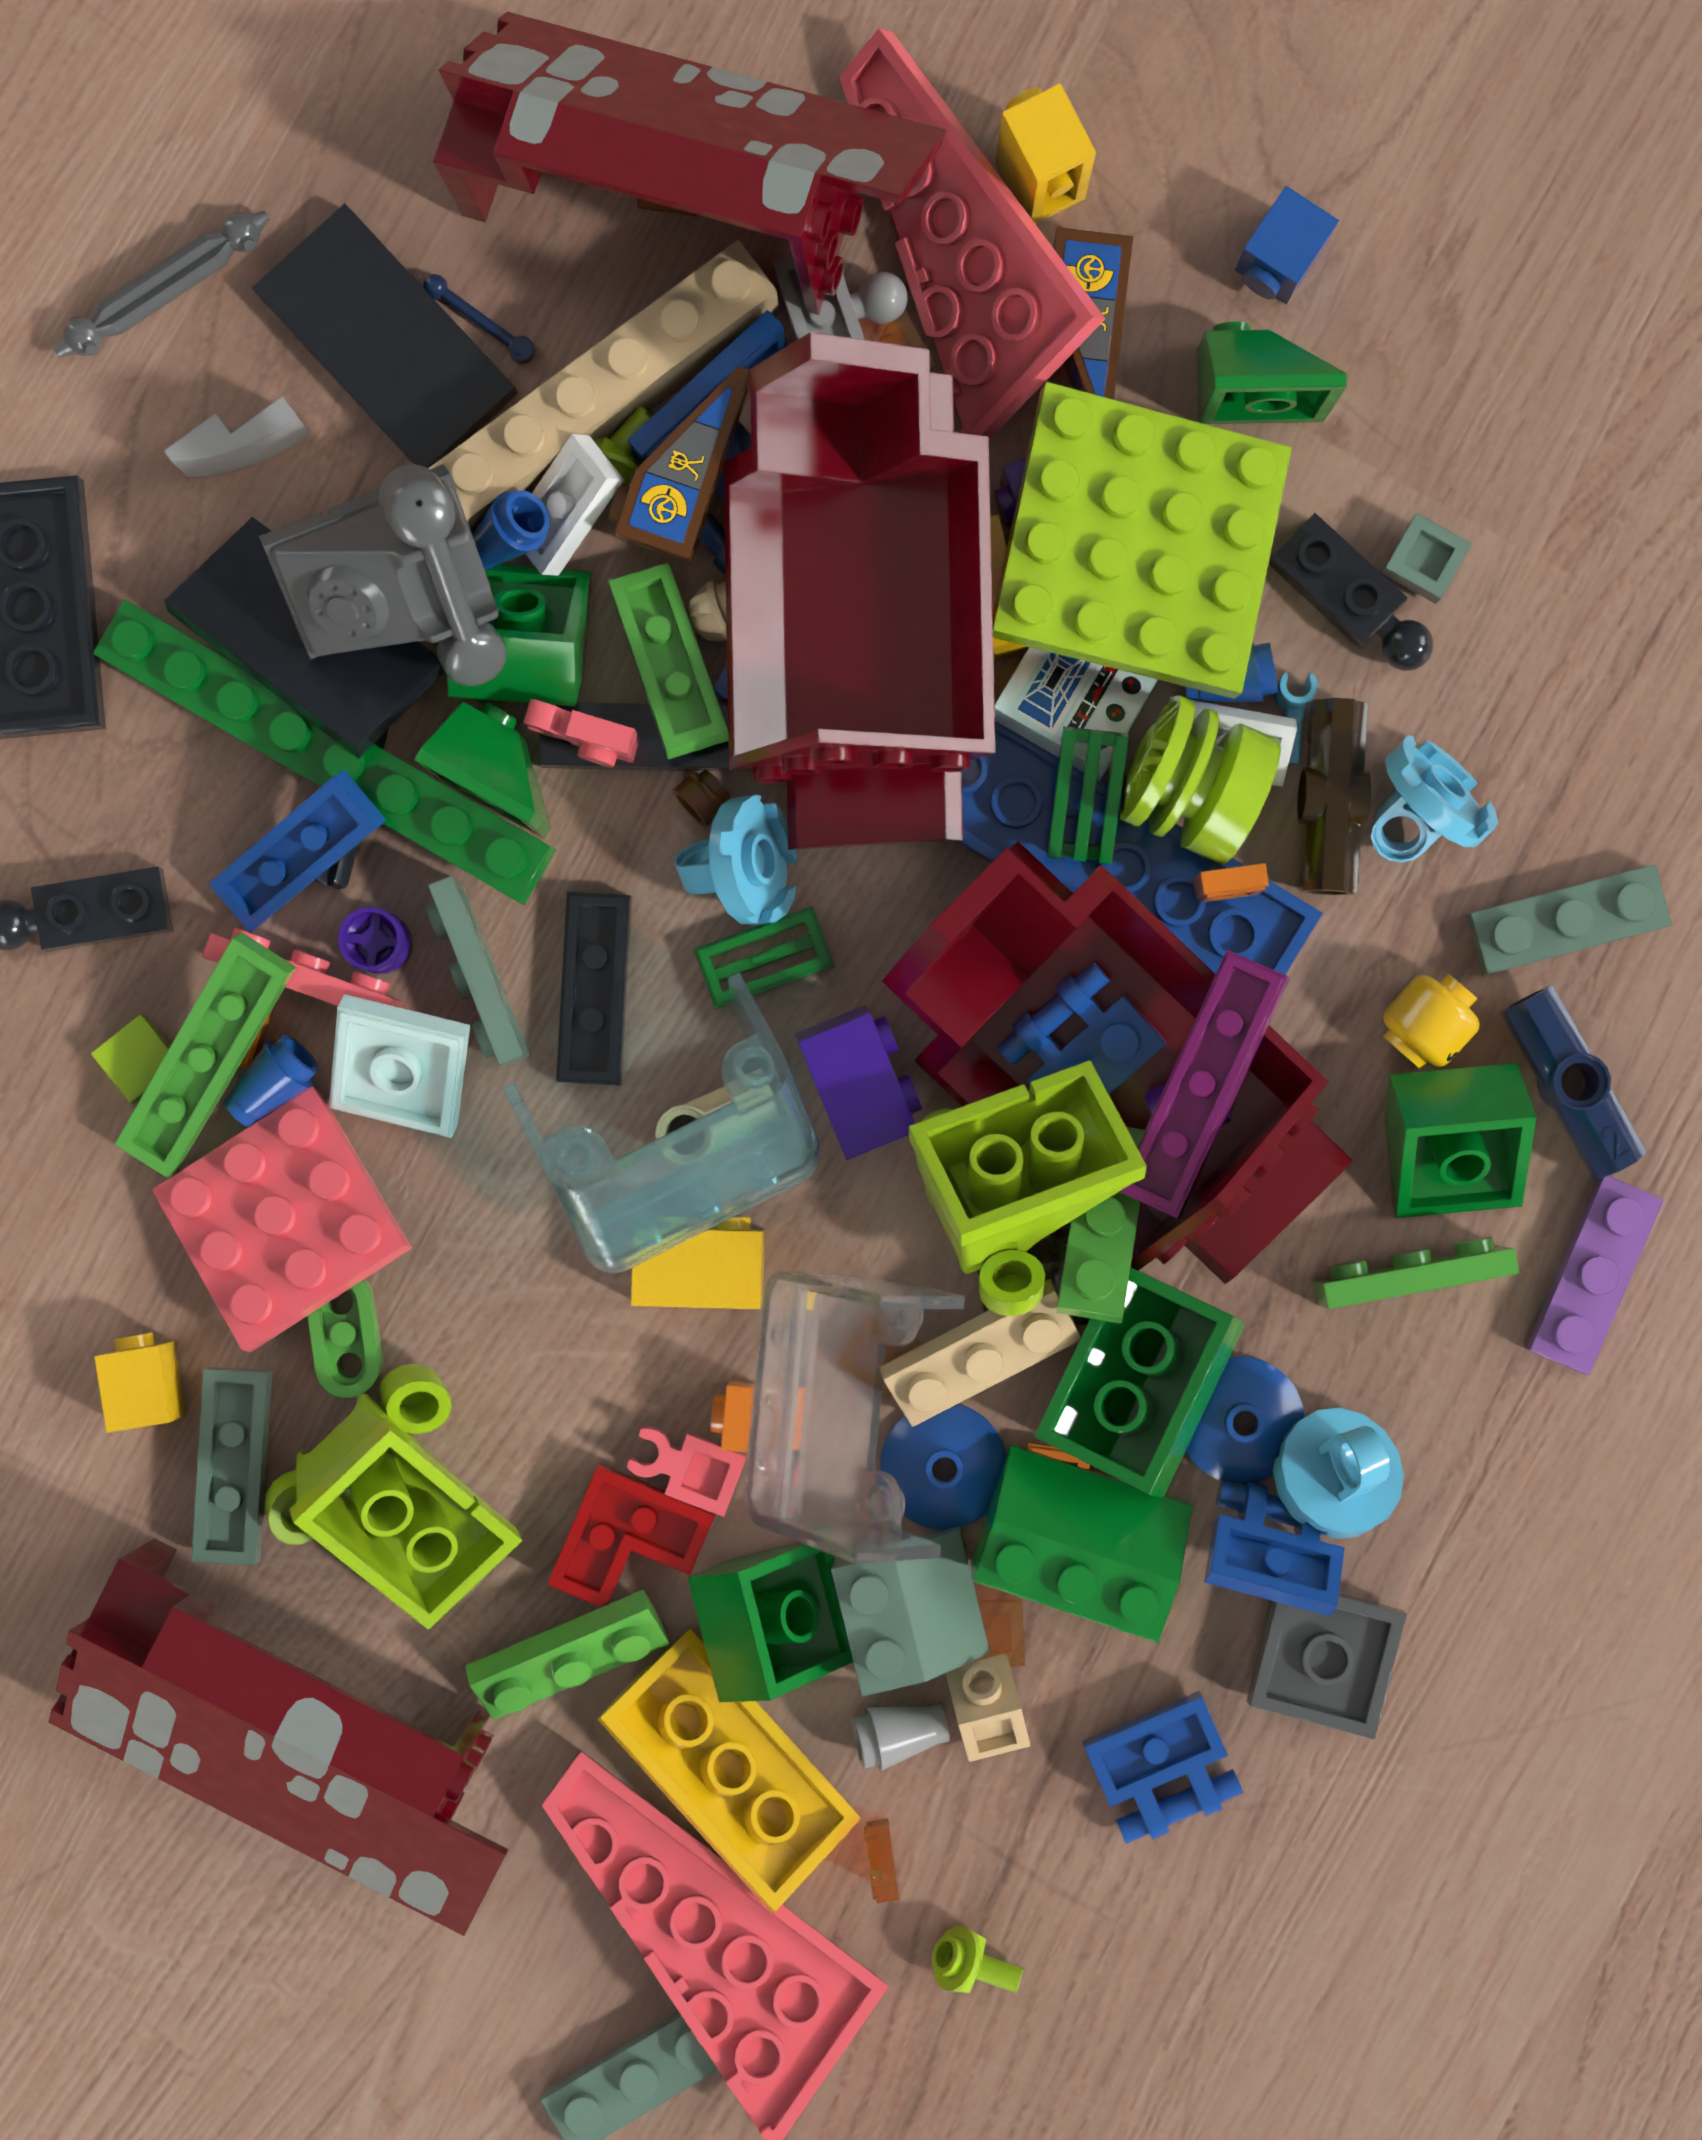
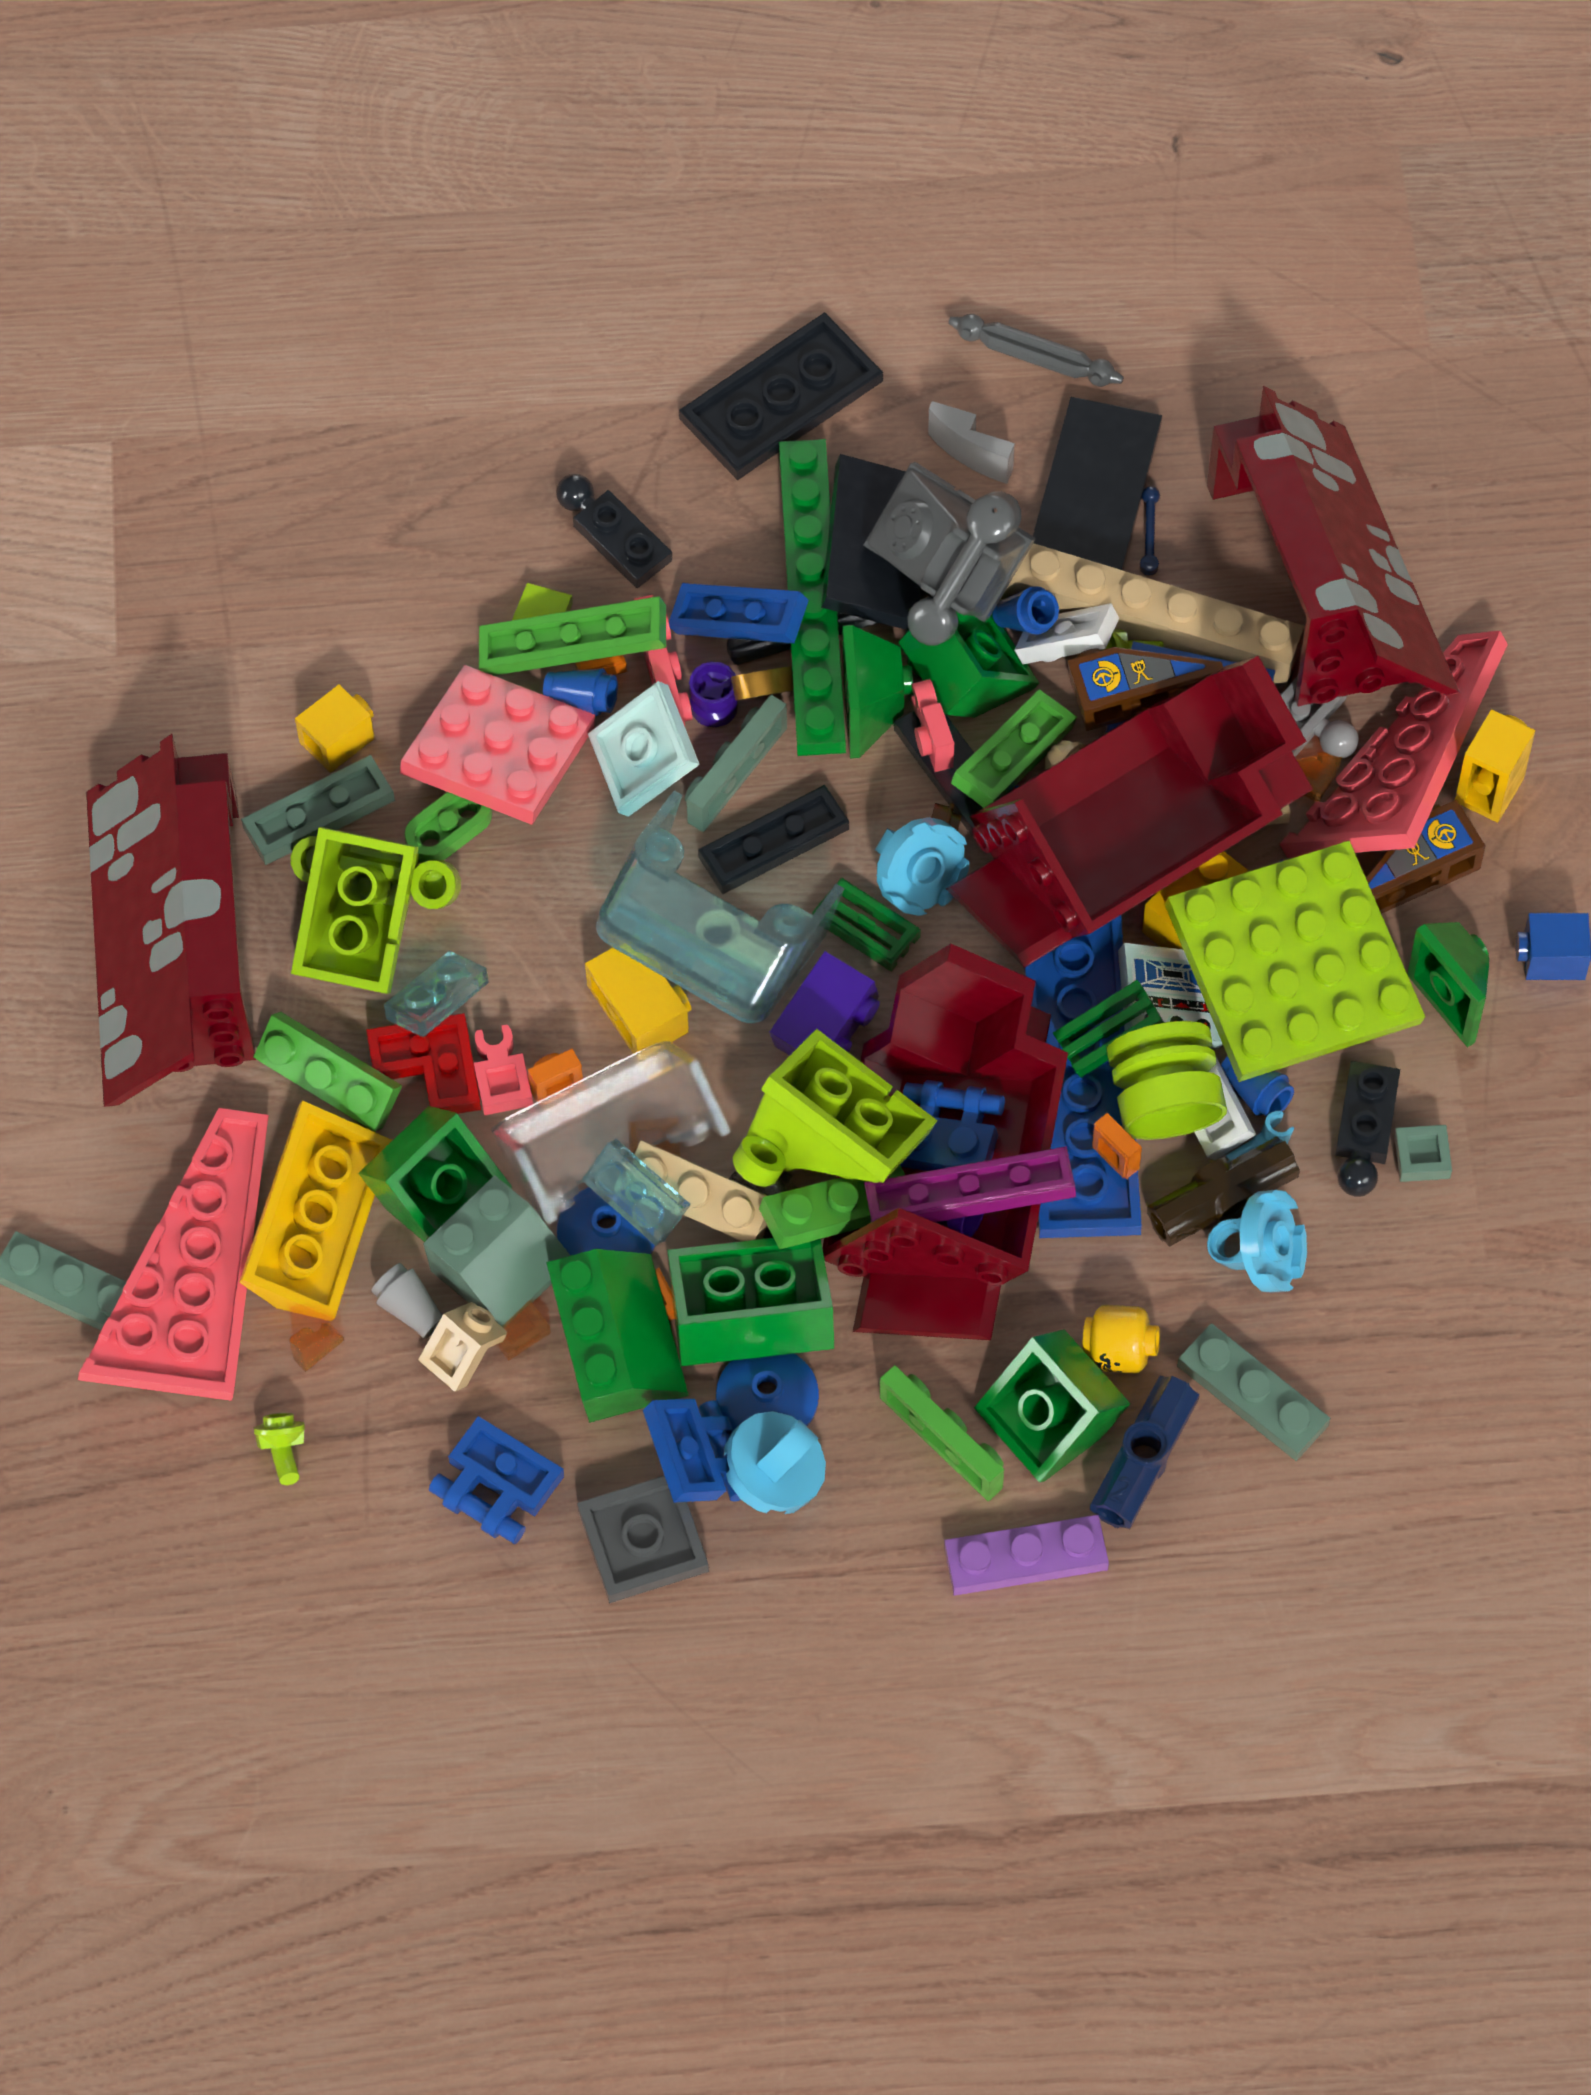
camera: 50 degrees right, 25 degrees down
none -> clear light blue plate [384,951,489,1037]
none -> clear light blue plate [582,1138,691,1246]
none -> pearl gold beam [731,666,794,701]

